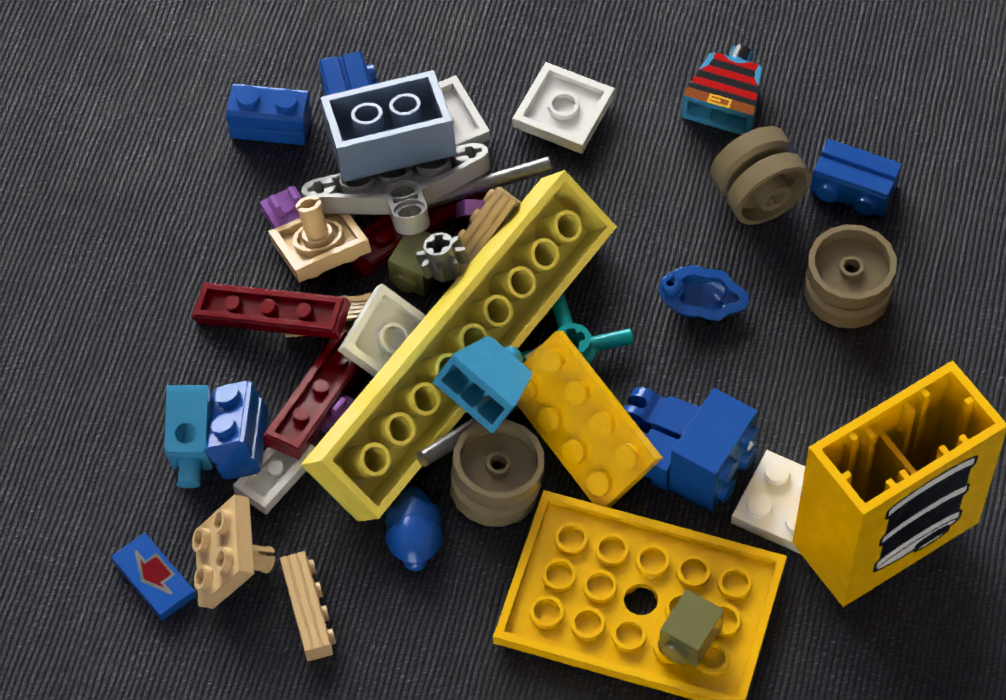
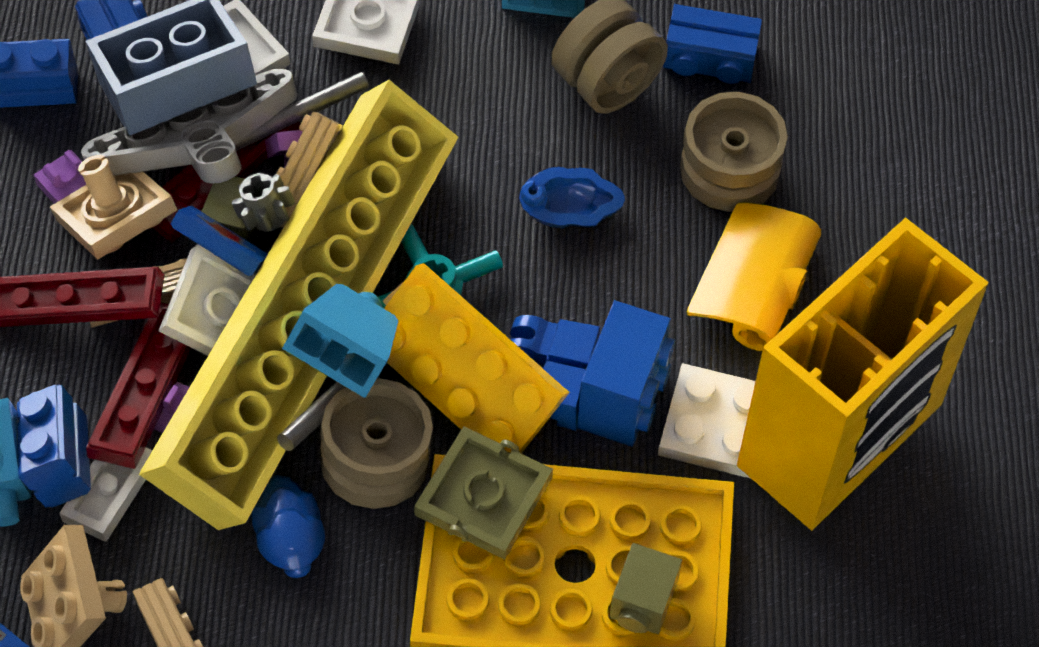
camera: 15 degrees left, 0 degrees up
none -> blue tile [170,205,268,276]
none -> olive plate [414,426,553,560]
none -> yellow panel [687,203,821,351]

